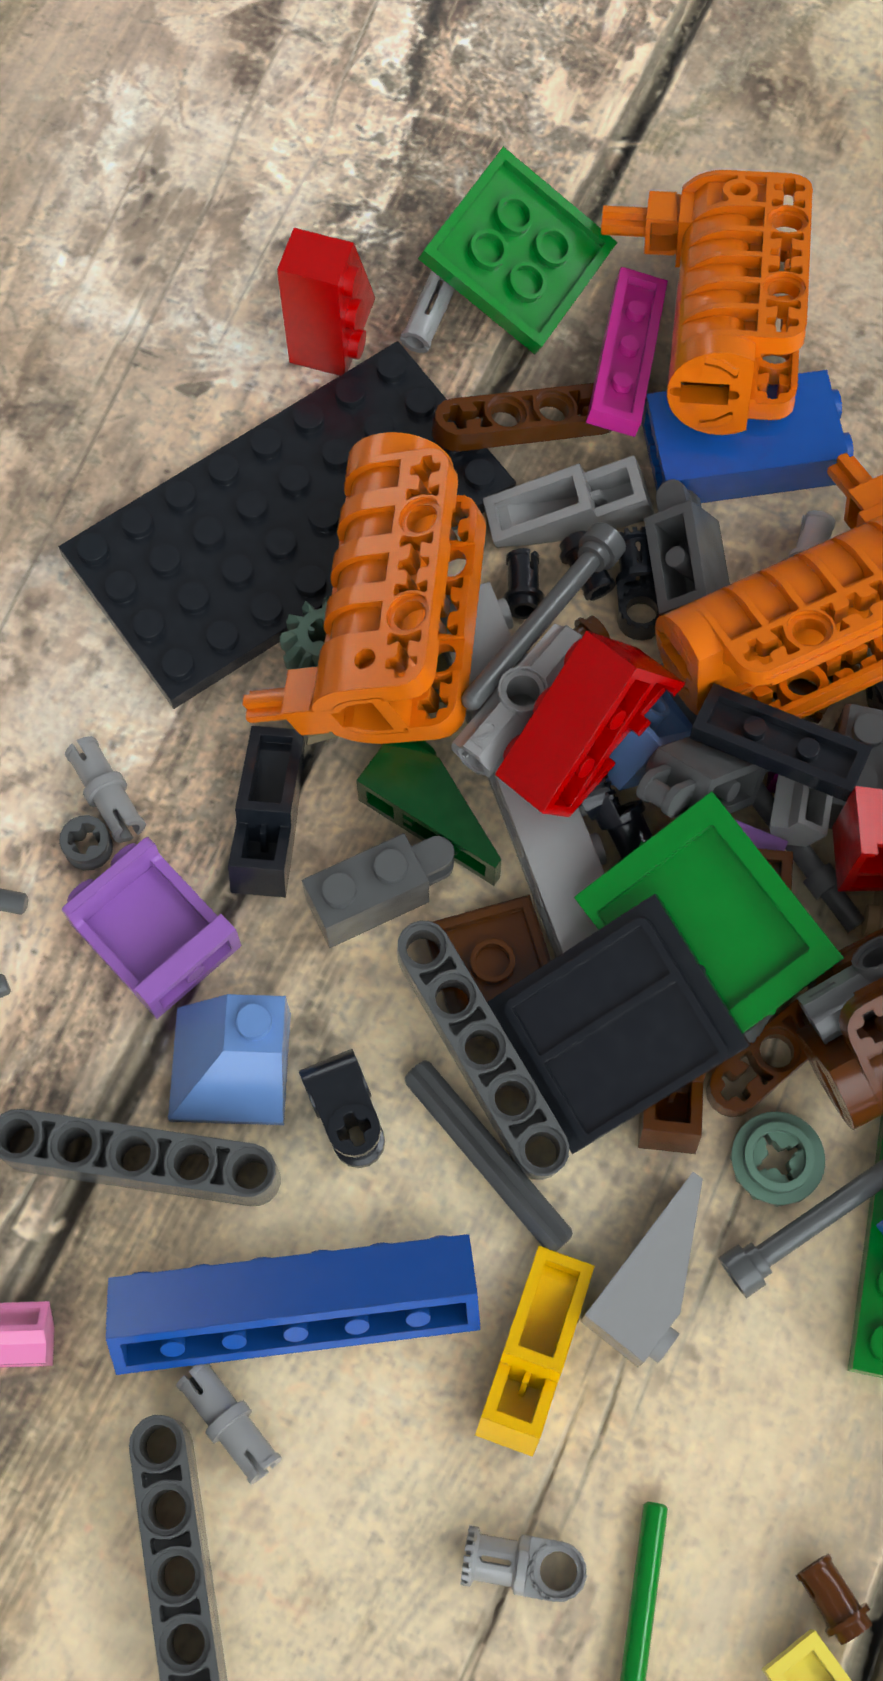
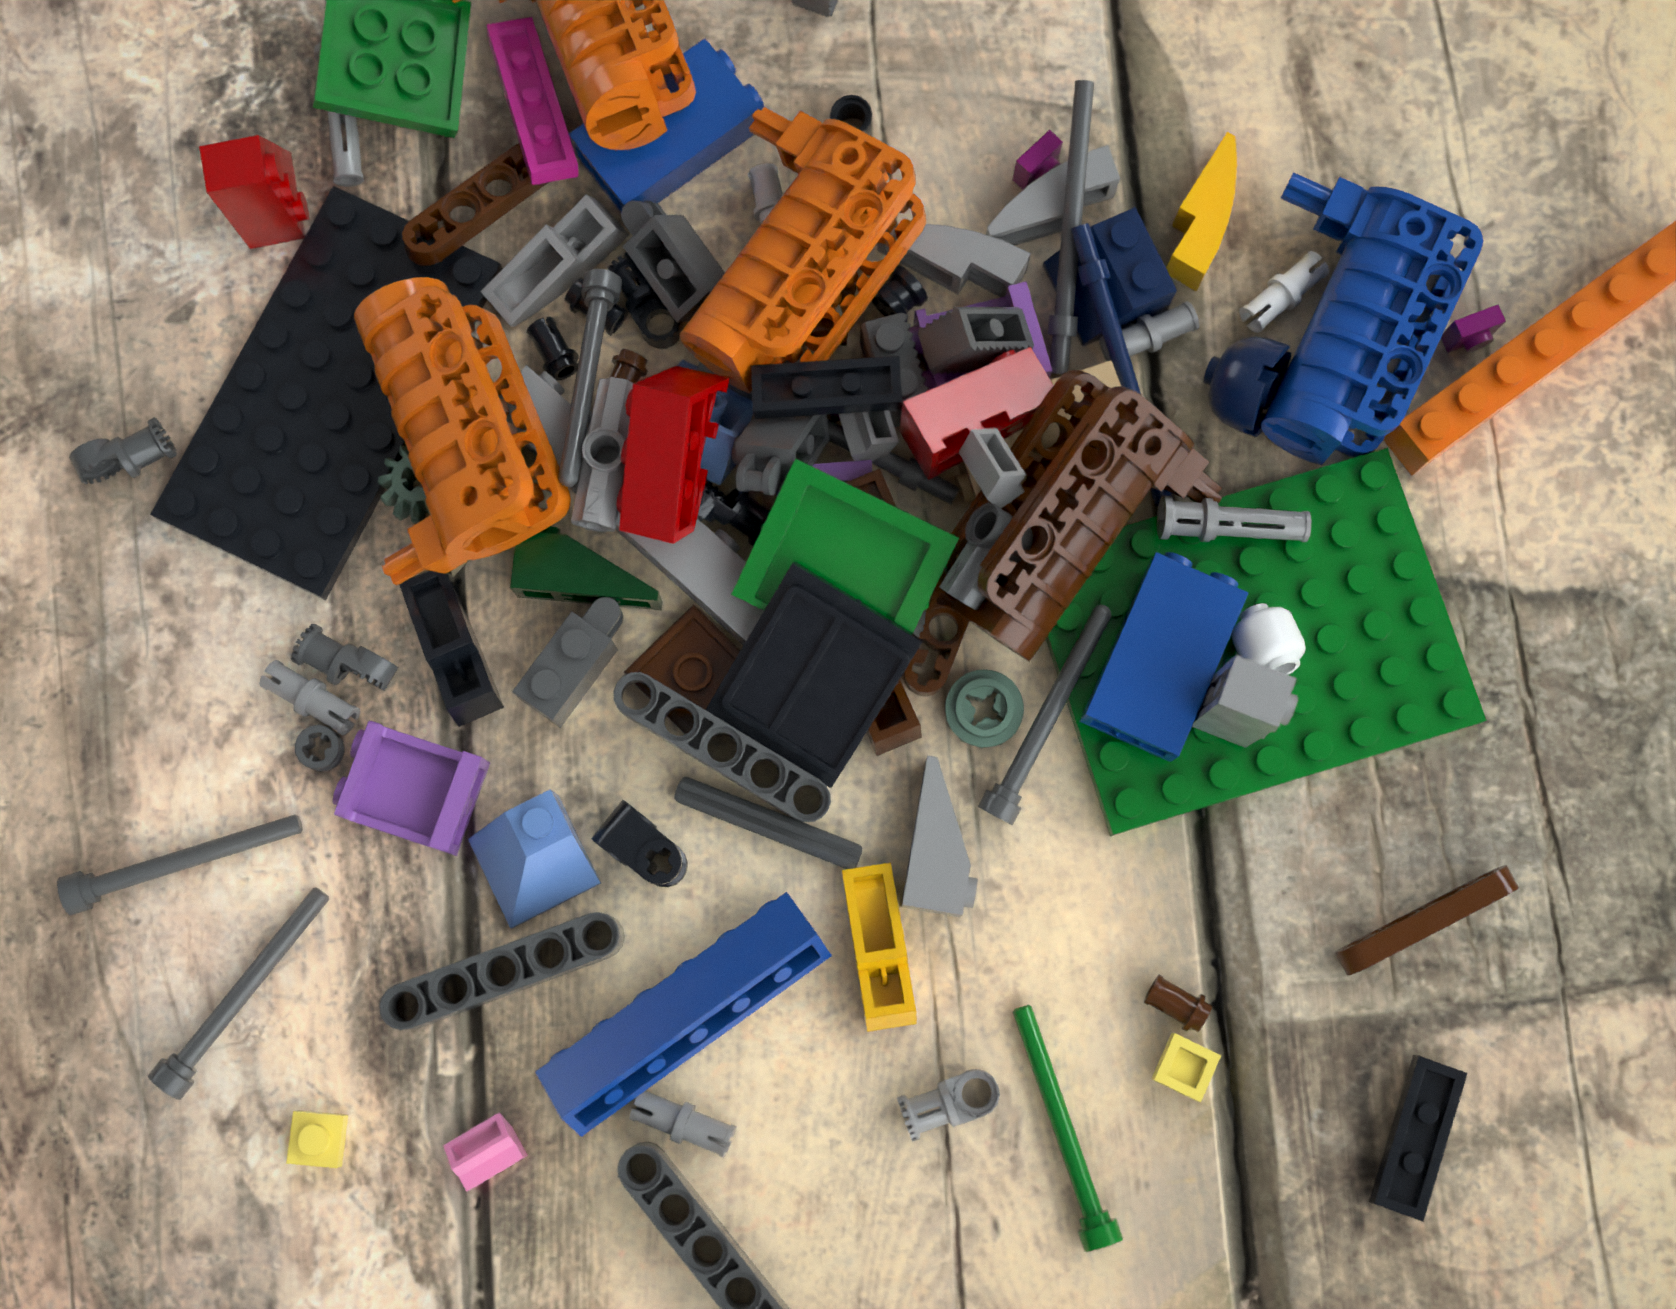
camera: 30 degrees left, 10 degrees up
none -> dark grey connector [69,417,177,484]
none -> dark grey connector [291,624,398,691]

